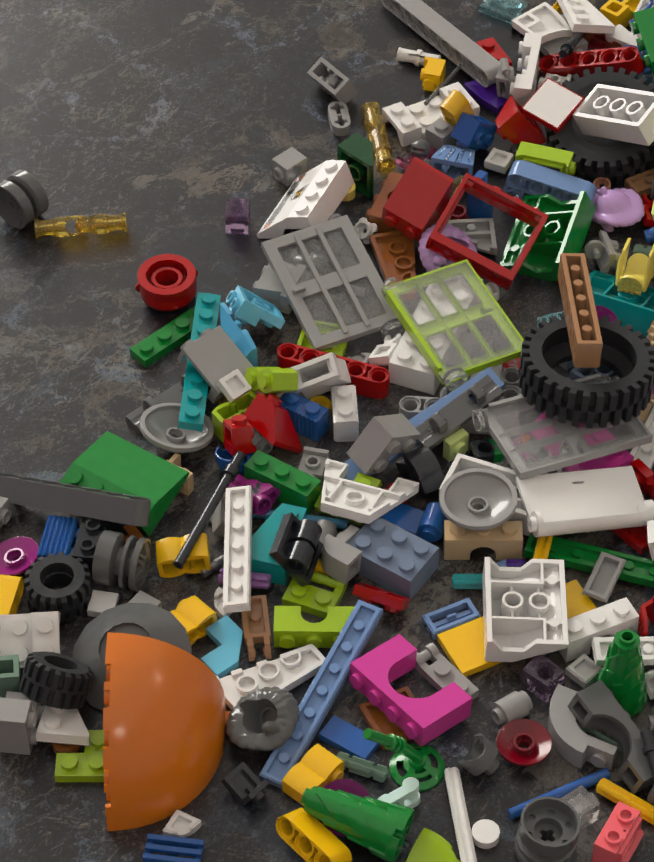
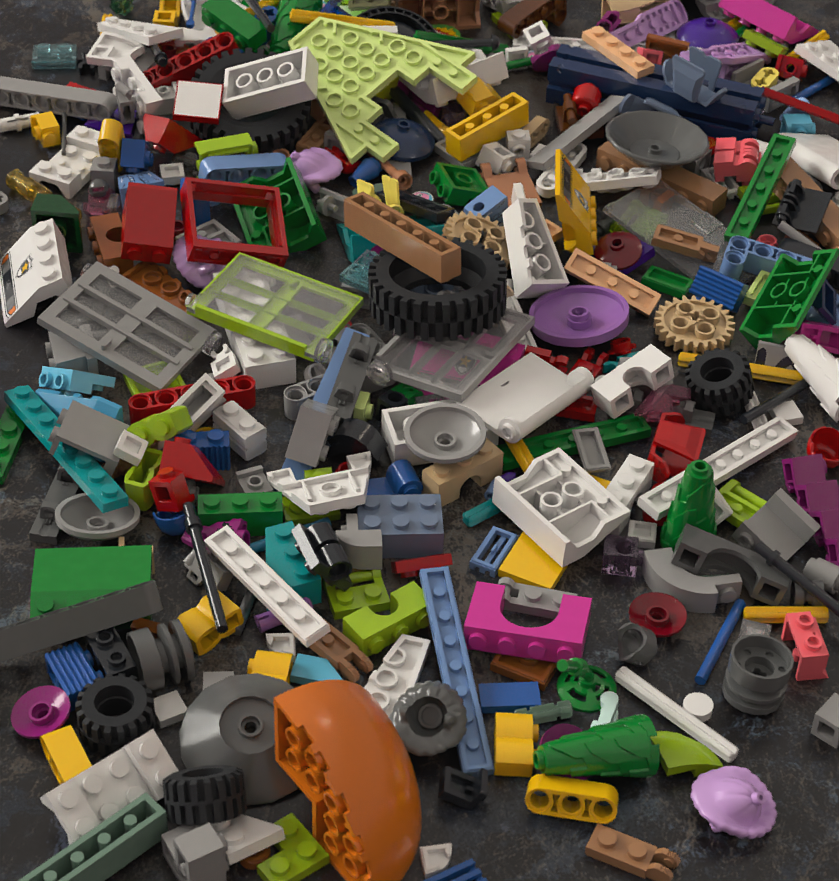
camera: 40 degrees left, 5 degrees down
light grey brick [491,690,533,726] -> none

